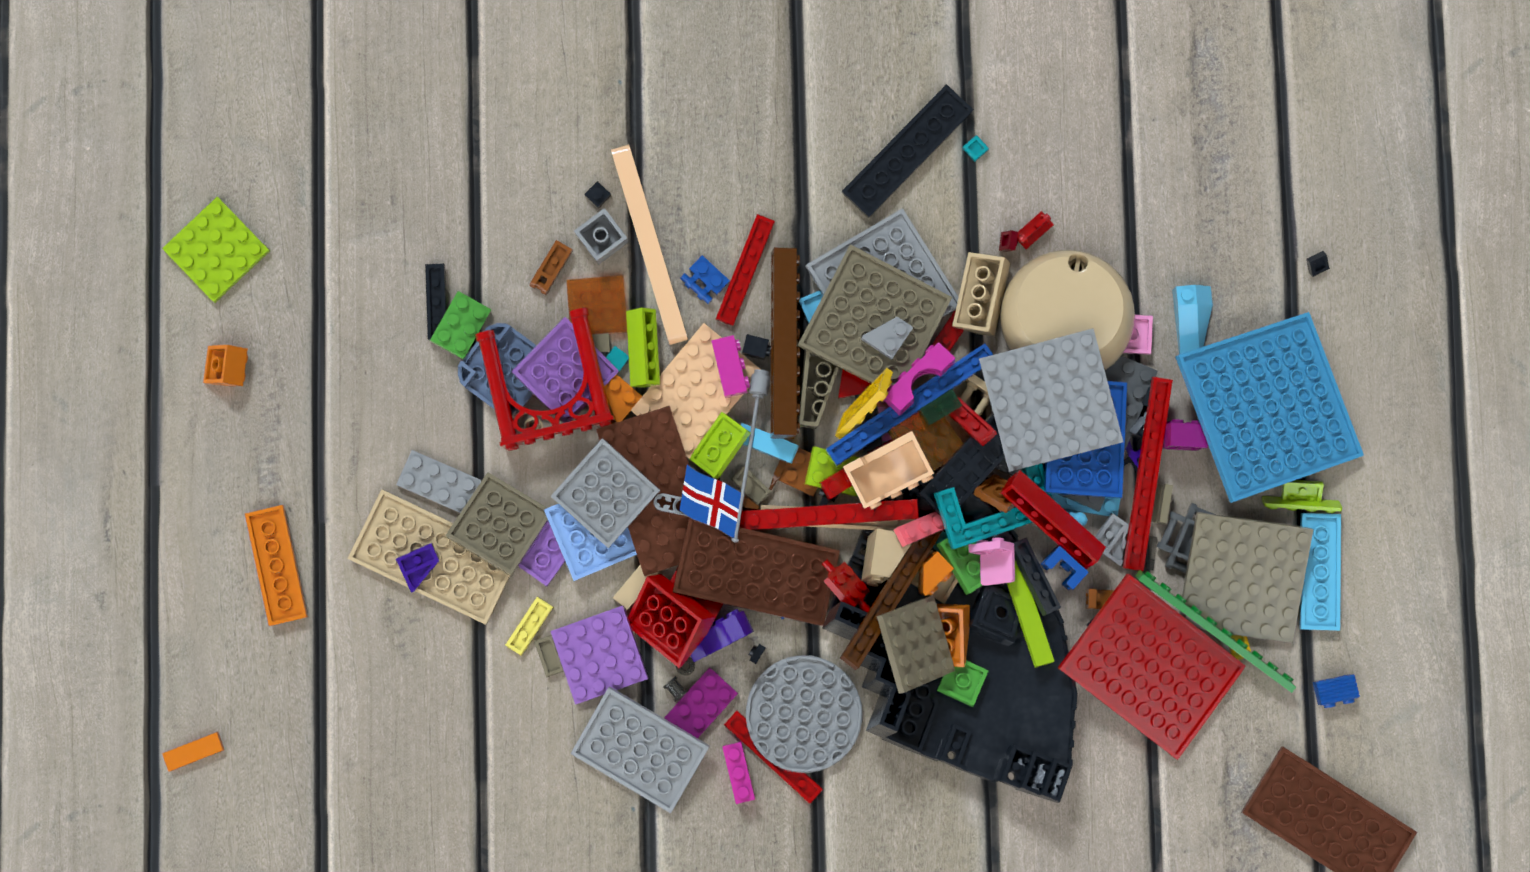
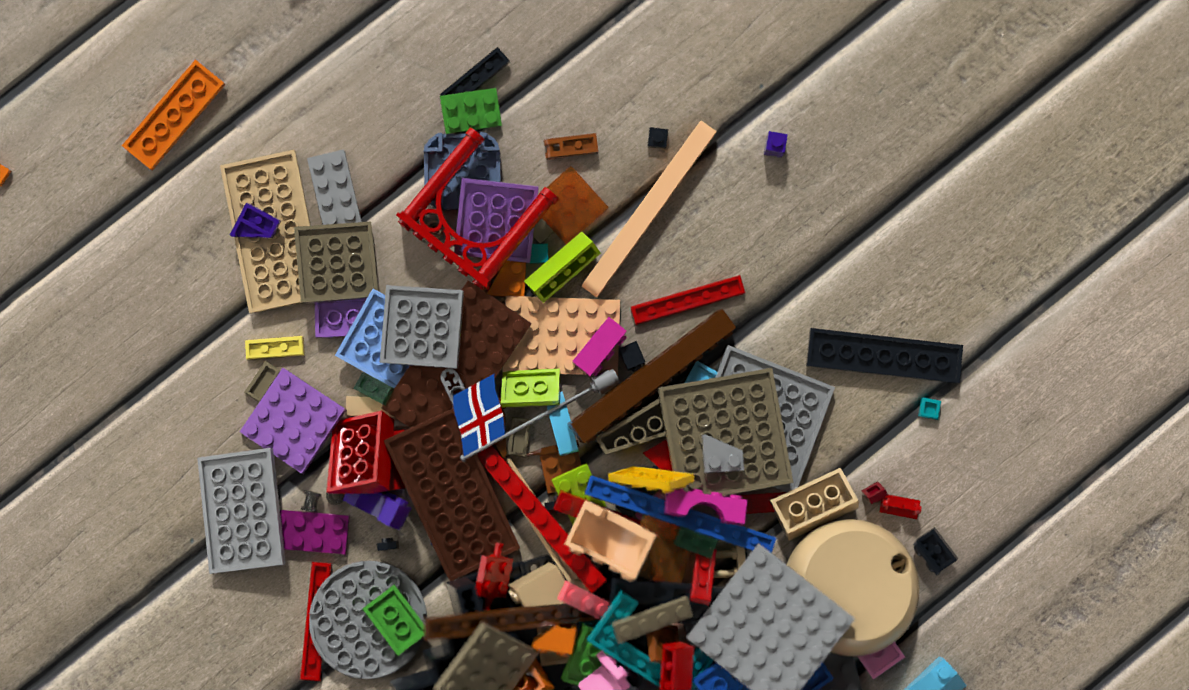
camera: 45 degrees right, 0 degrees up
light grey brick [574,208,629,265] -> none
blue plate [680,255,730,304] -> none
dark pink brick [722,741,755,804] -> none
none -> clear green plate [354,372,394,406]
none -> bright green plate [363,584,424,655]
none -> dark tan plate [612,596,693,643]
none -> dark purple brick [764,131,788,158]
none -> black bracket [913,527,958,576]

